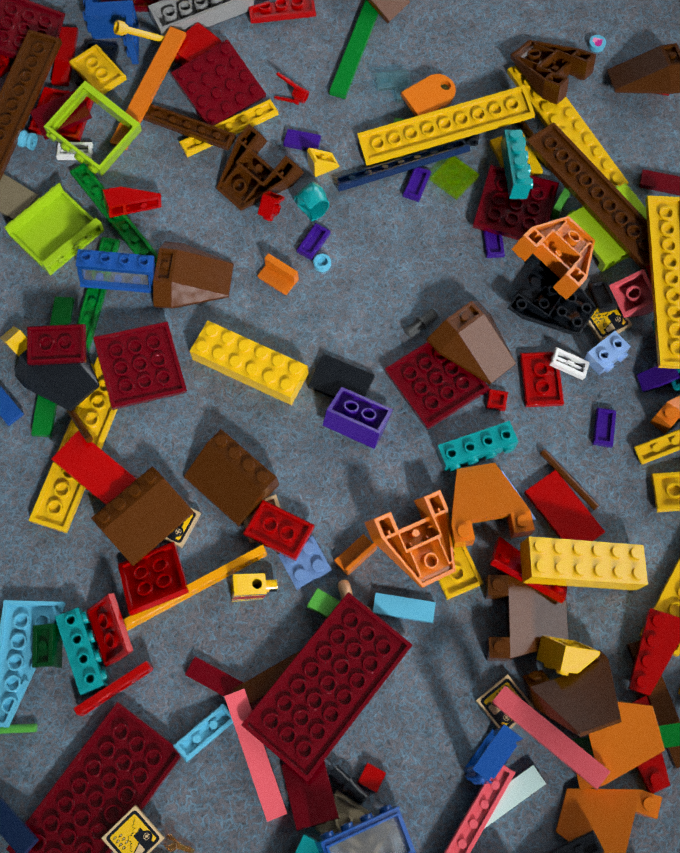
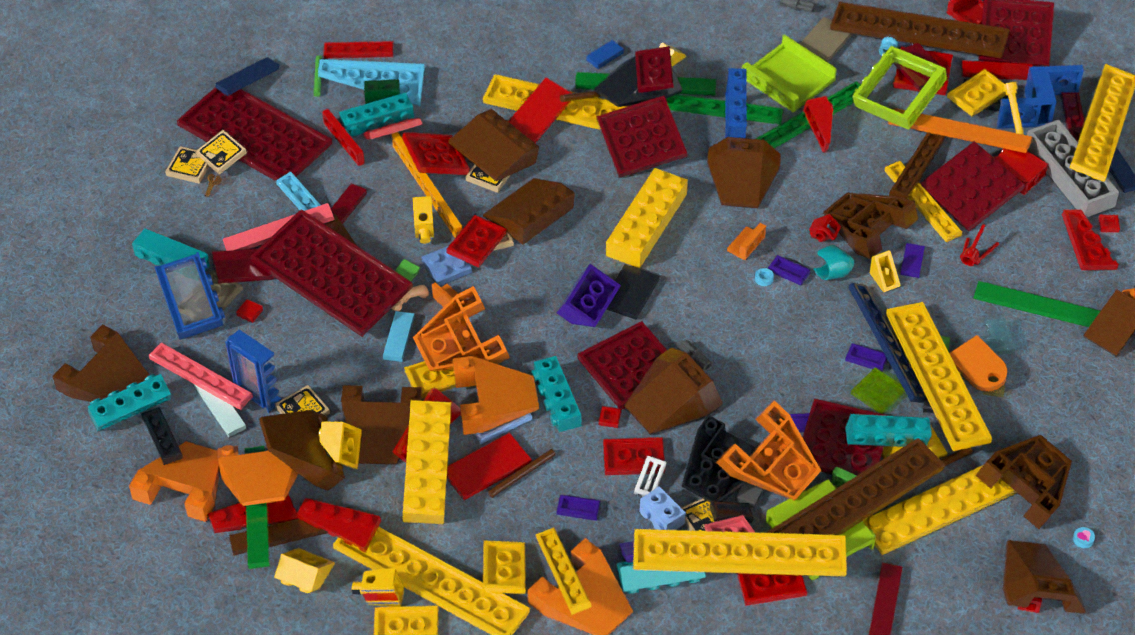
camera: 90 degrees right, 20 degrees down
white tile [56,142,93,160] -> none
black pin [329,764,370,805] -> none
coral tile [492,686,610,790] -> none

